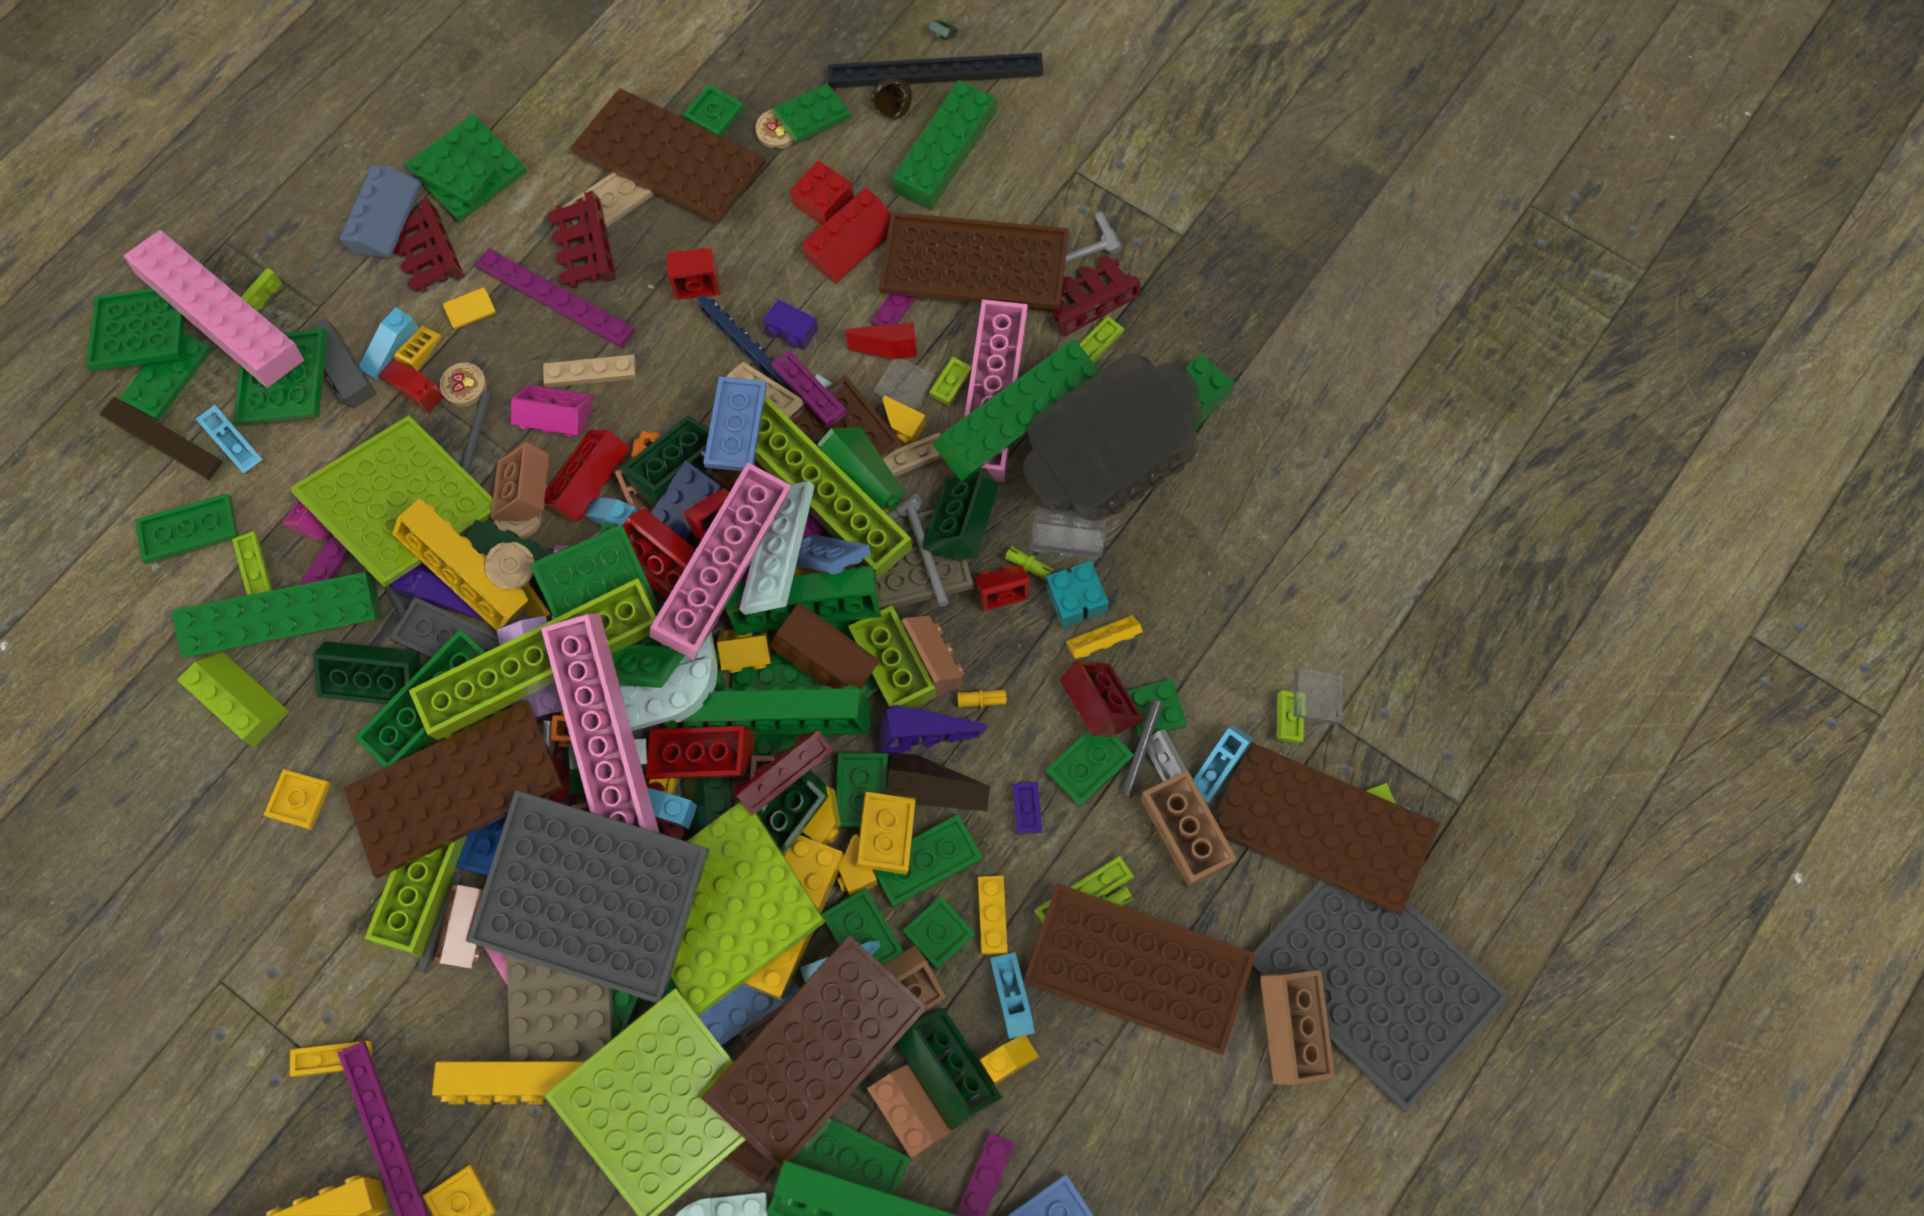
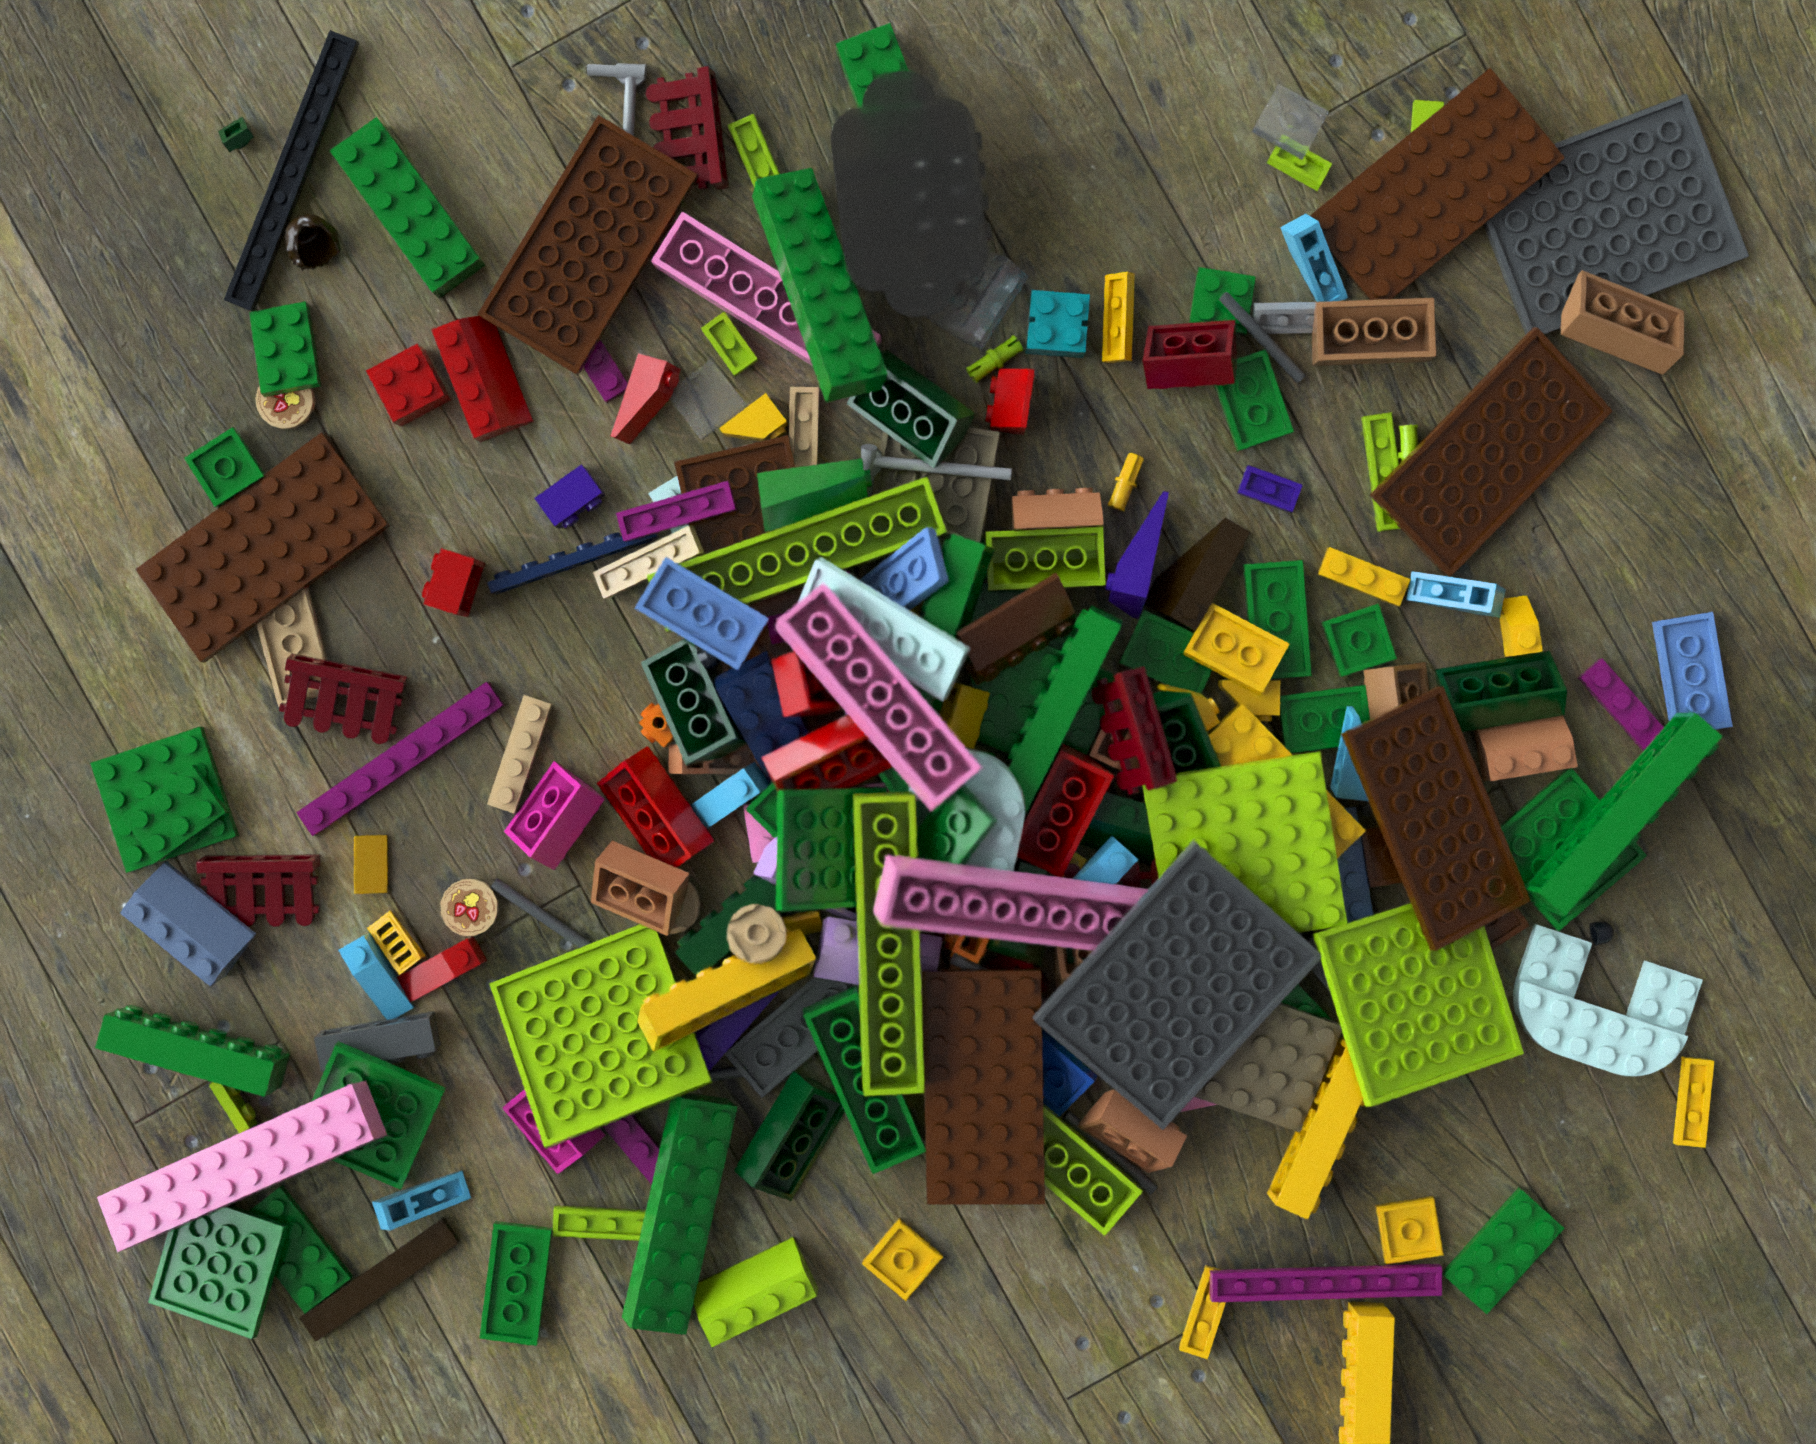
camera: 70 degrees left, 20 degrees up
none -> green brick [95,1005,290,1097]

